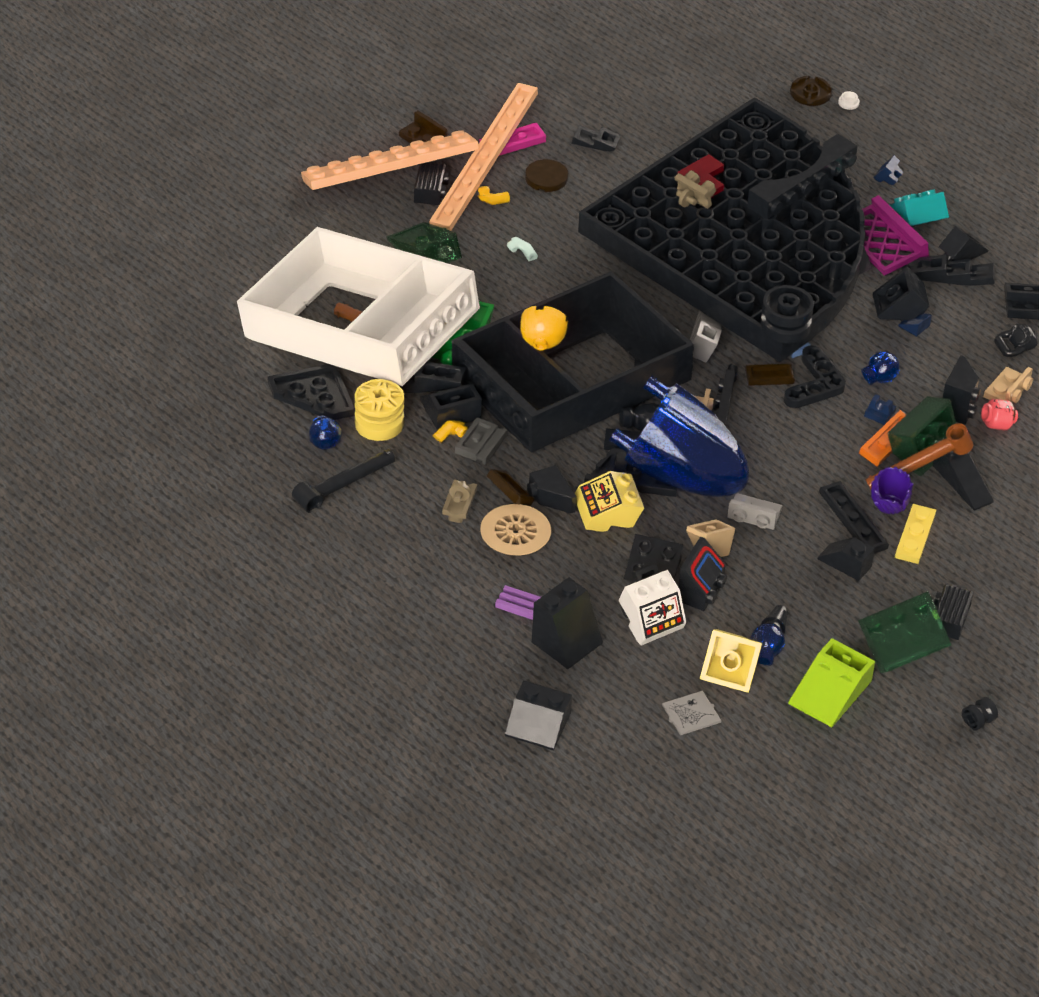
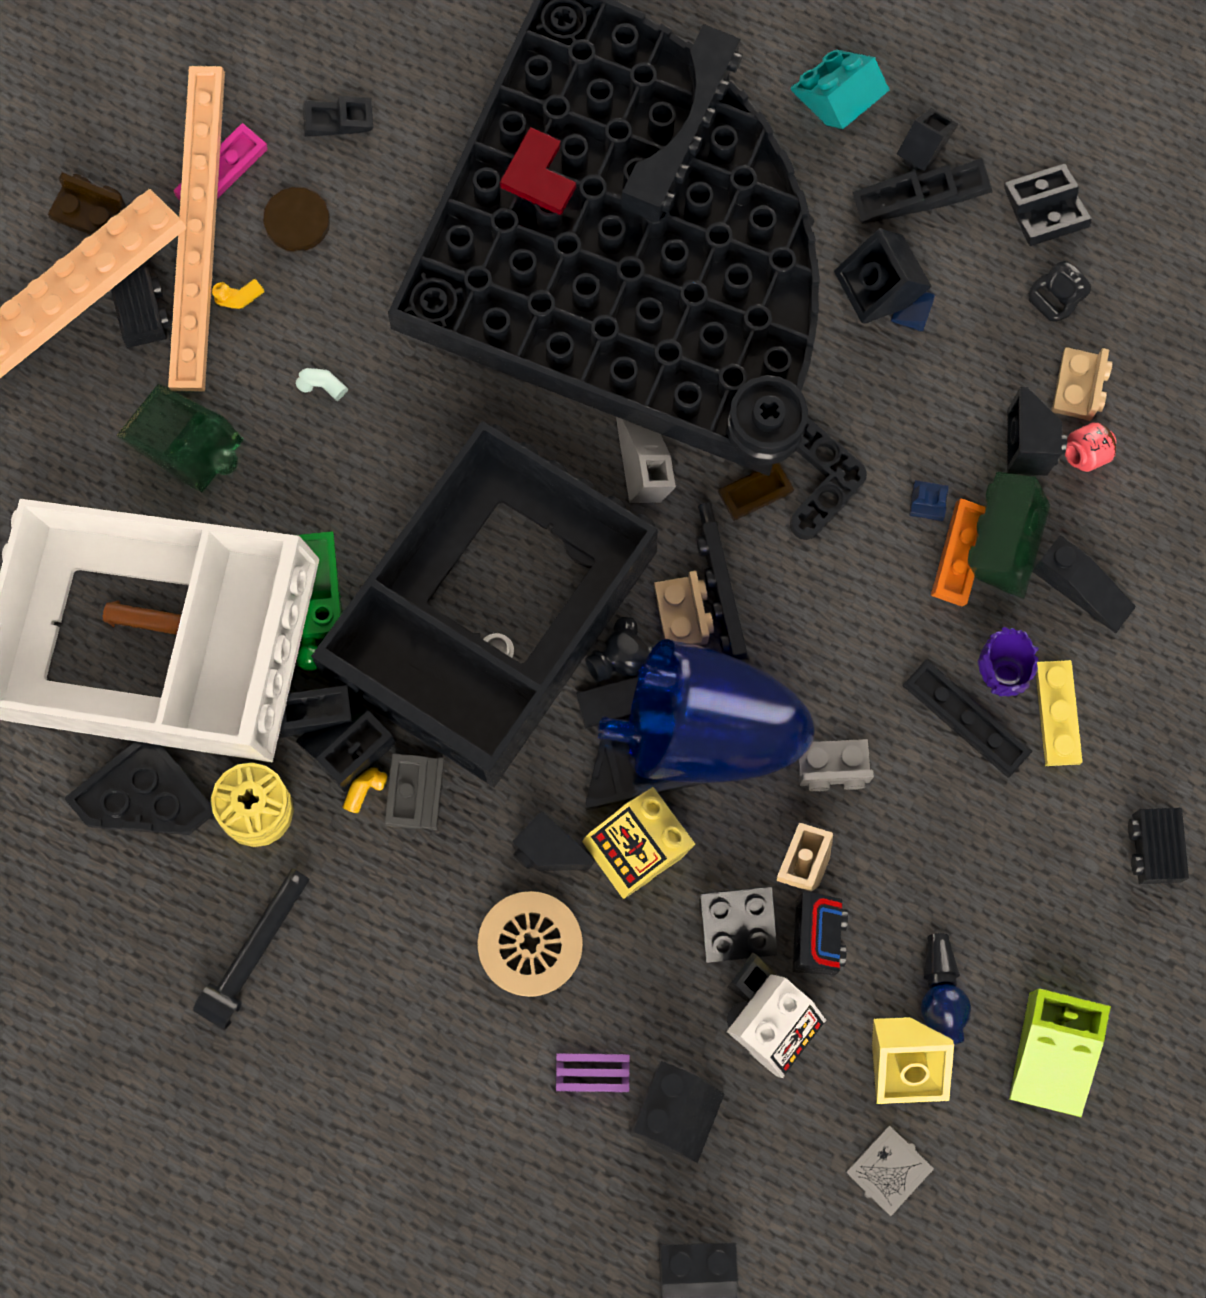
camera: 25 degrees left, 30 degrees up
clear blue piece [309,415,342,450] -> none
dark tan hips [442,479,477,523] -> none
dark brown tile [487,469,534,506] -> none
yellow cylinder [521,306,568,350] -> none
dark tan hips [674,170,716,209] -> none
black slope [817,537,875,581] -> none
clear green slope [858,592,951,673] -> none
magenta fence [861,195,929,276] -> none
clear blue piece [861,351,900,385] -> none
dark orange piece [865,423,973,489] -> none
dark blue tile [873,155,904,185] -> none

